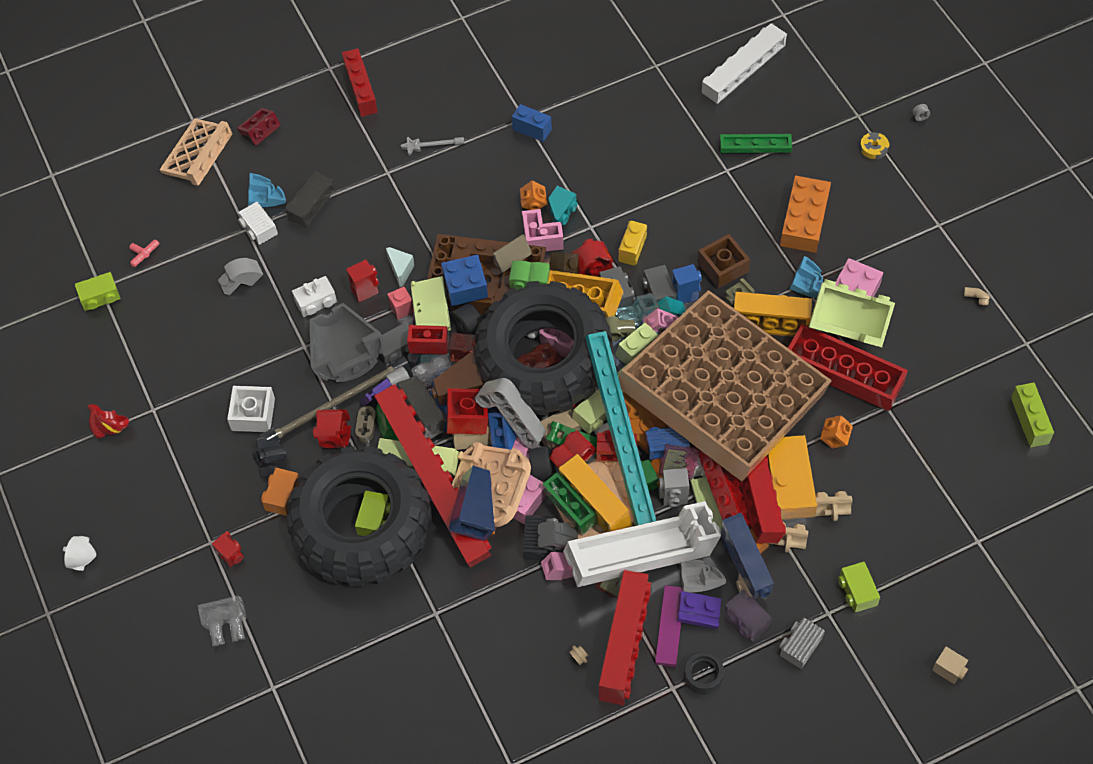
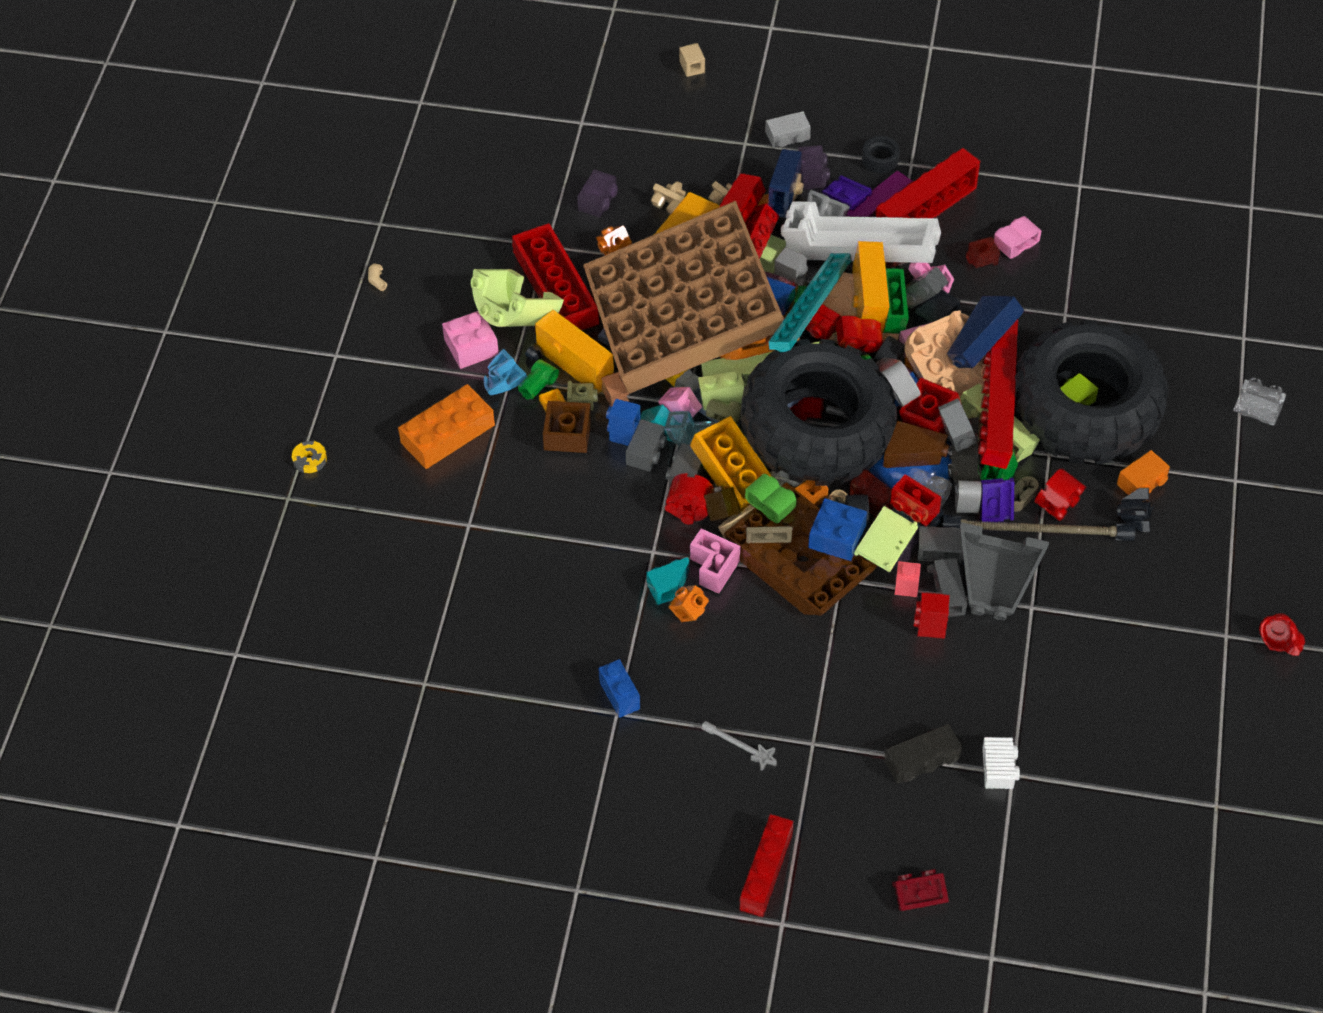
camera: 145 degrees left, 5 degrees down
lime brick [75,272,121,311] -> none
coral piece [129,240,159,267] -> none
light nougat fence [160,118,233,186] -> none
red brick [212,531,244,568] -> none
light grey brick [218,258,263,295] -> none
white brick [227,386,275,432] -> none
dark azure brick [248,173,286,207] -> none
white brick [292,276,337,317] -> none
light aqua slope [386,247,414,287] -> none
tan plate [570,645,588,665] -> none
yellow brick [618,221,647,266] -> none
white brick [702,23,787,104] -> none
green plate [720,134,792,153] -> none
lime brick [838,561,880,612] -> none
light grey bush [912,104,930,121] -> none
lime brick [1011,383,1054,448] -> none
none -> green piece [518,359,559,400]
none -> light orange tile [539,388,566,411]
none -> clear purple brick [577,170,618,217]
none -> dark grey brick [927,558,967,617]
none -> slope [938,398,977,452]
none -> clear red brick [966,237,1000,268]
none -> bright pink brick [993,216,1042,258]

